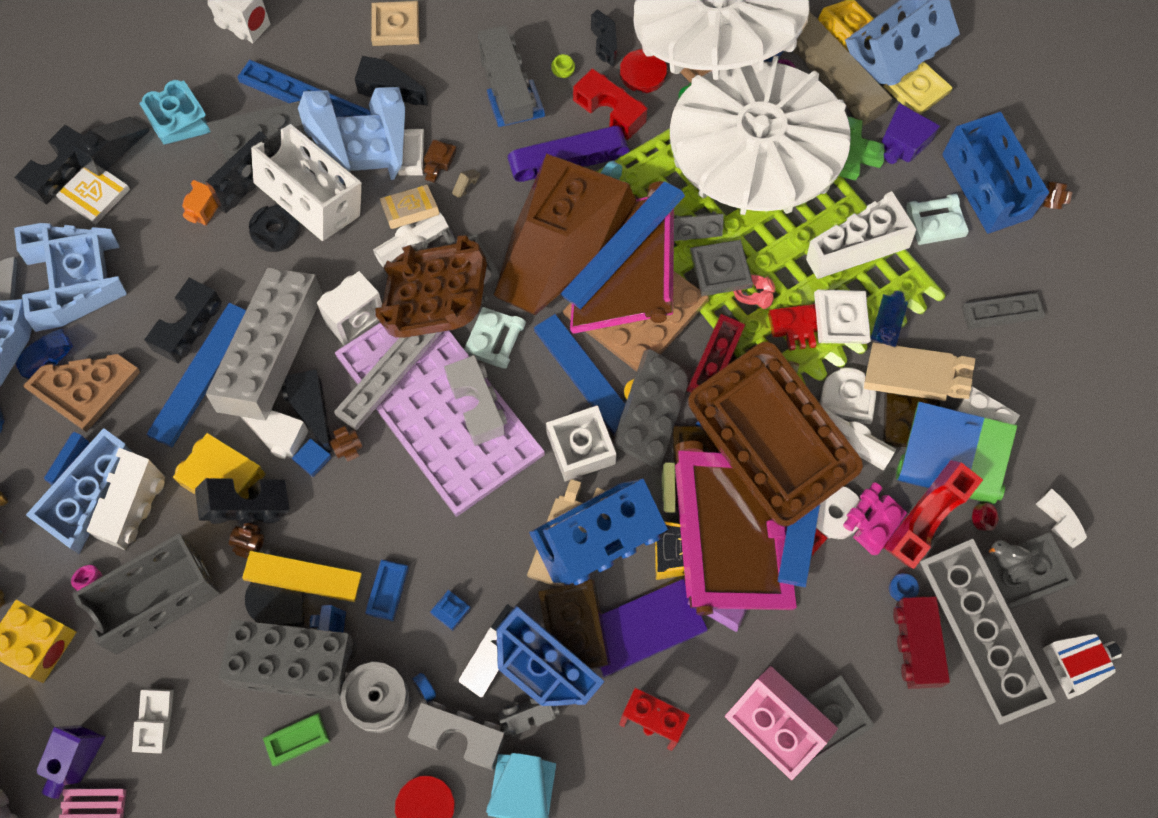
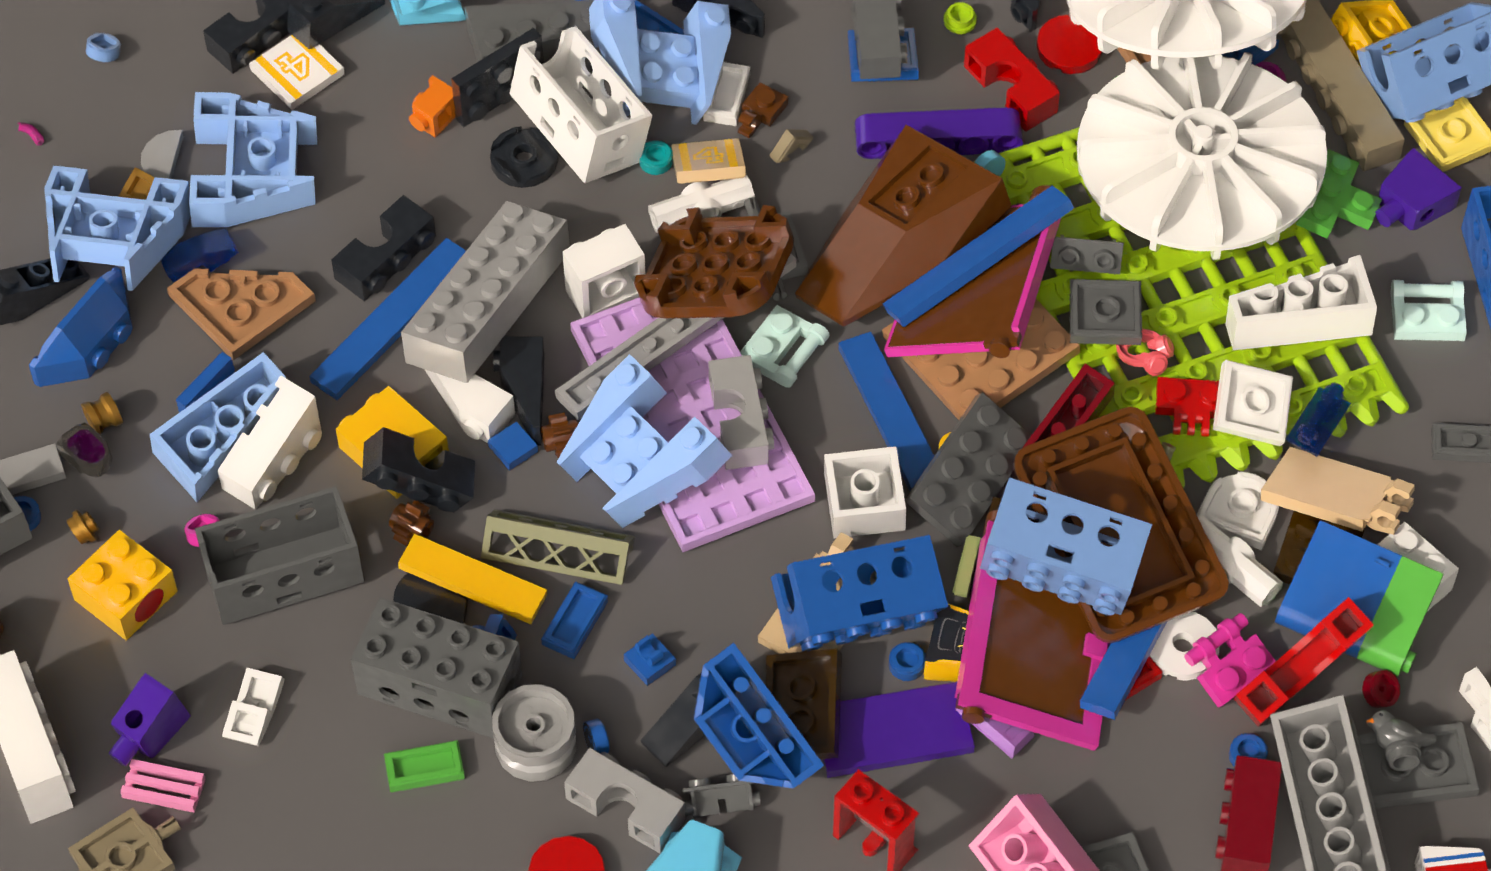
camera: 15 degrees right, 10 degrees down
none -> fence [481,510,635,585]
none -> light blue wedge [557,354,732,528]
none -> teal tile [639,140,673,175]
none -> blue tile [889,642,926,681]
none -> medium blue piece [980,477,1152,615]

